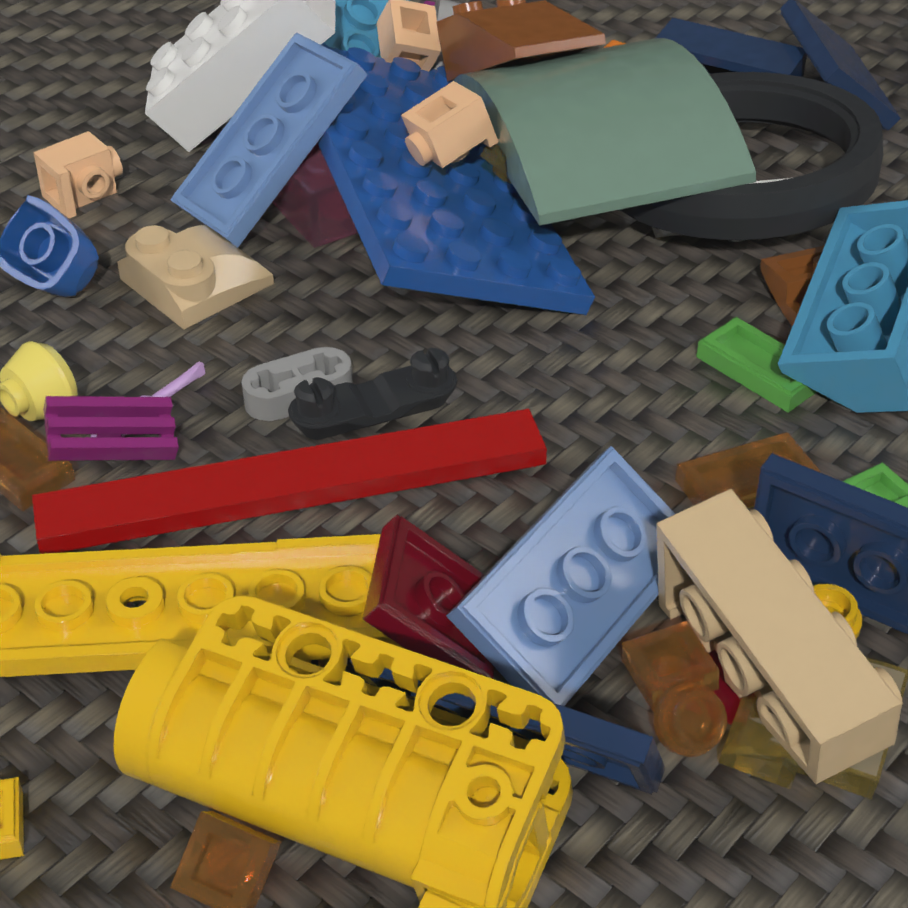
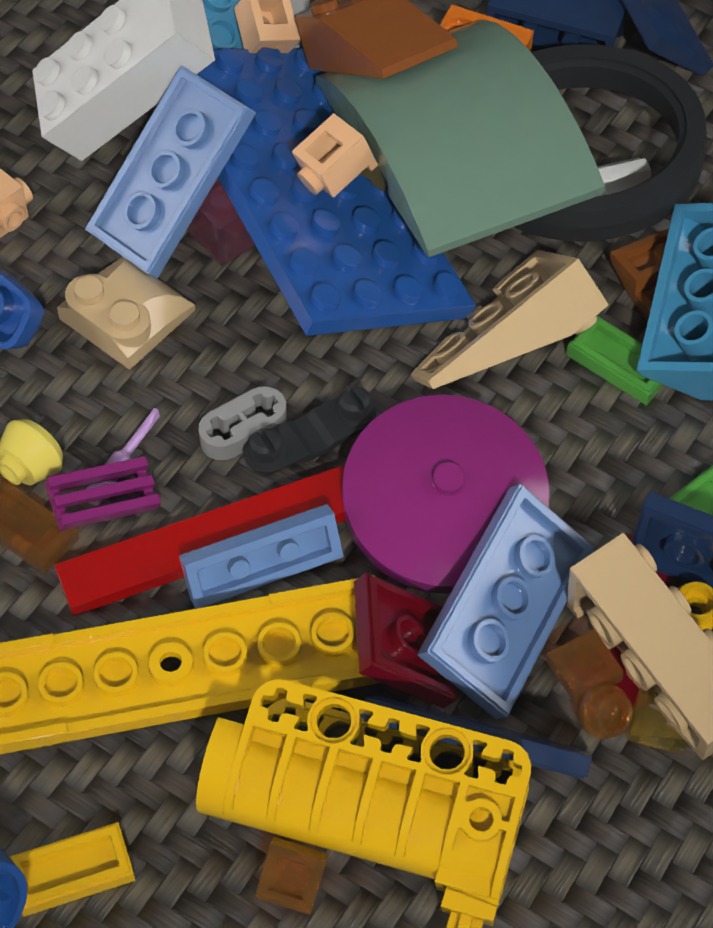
camera: 10 degrees left, 15 degrees up
clear orange tile [675,432,821,509] -> none
none -> medium blue plate [179,504,344,609]
none -> magenta dish [342,395,549,594]
none -> tan wedge [411,250,609,389]

